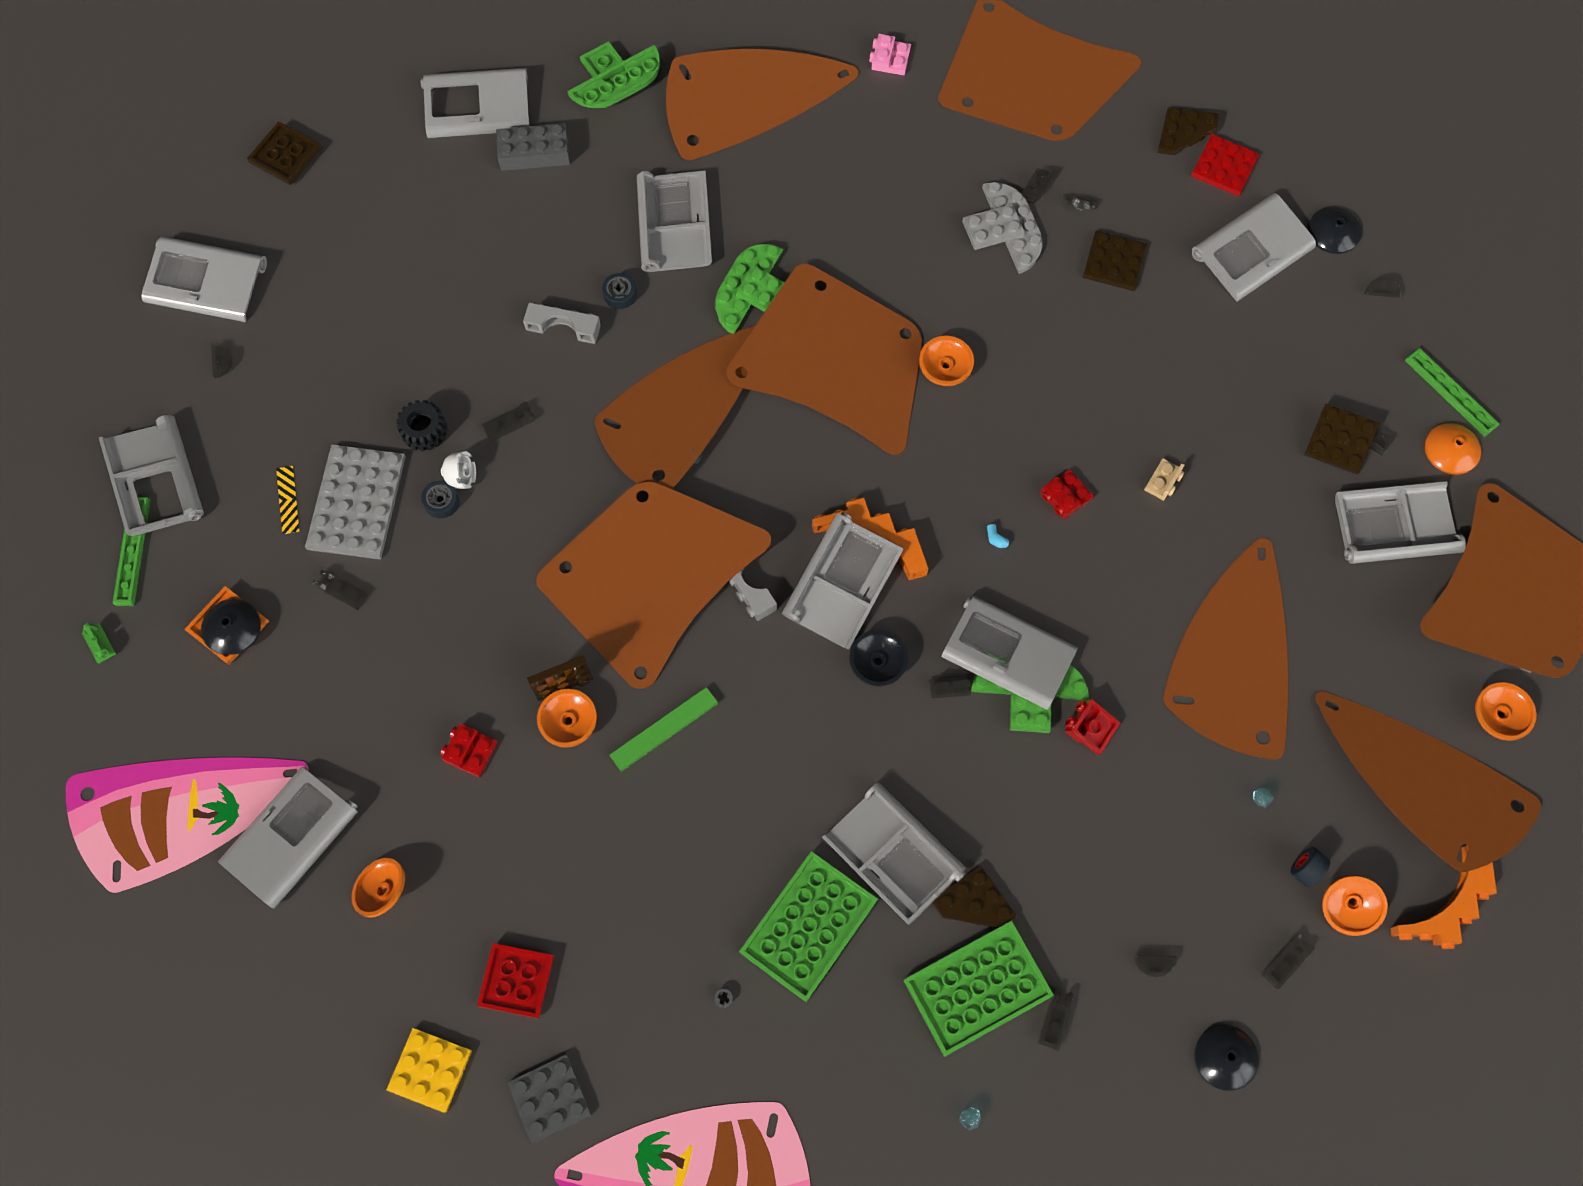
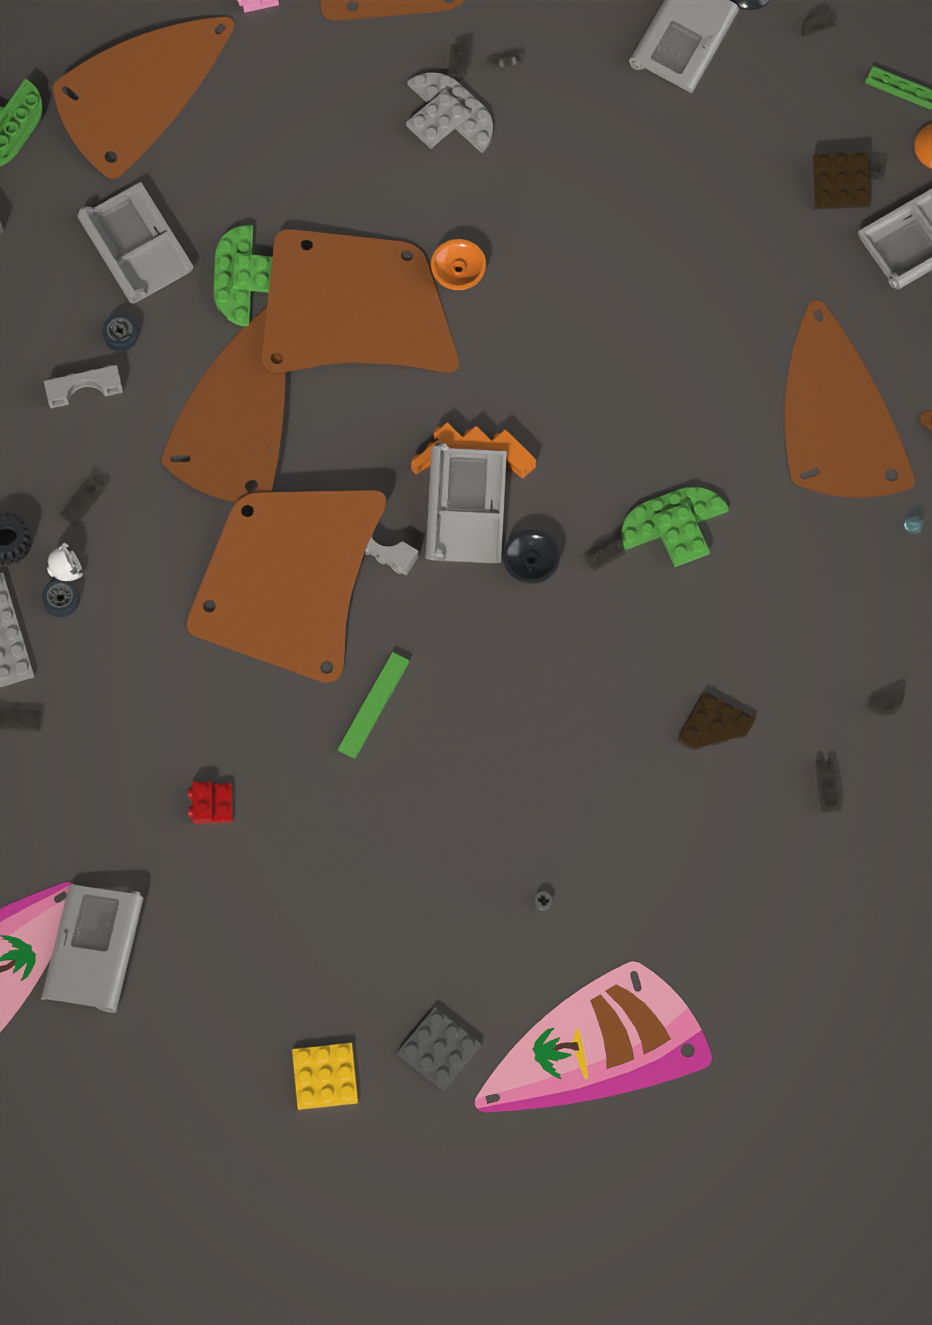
camera: 25 degrees left, 0 degrees up
orange dish [352,858,405,917] -> none
red plate [477,943,554,1019] -> none
dark brown plate [527,655,593,701] -> none
orange dish [537,689,597,747] -> none
bright green plate [739,851,878,1002] -> none
light grey piece [822,782,966,925] -> none
bright green plate [903,921,1054,1057] -> none
light grey piece [941,596,1078,710] -> none
clear light blue plate [959,1107,982,1131] -> none
medium azure arm [987,524,1009,548] -> none
red plate [1040,469,1094,520] -> none
red plate [1064,699,1120,755] -> none
dark brown plate [1083,230,1147,291] -> none
tan bracket [1144,459,1185,501] -> none

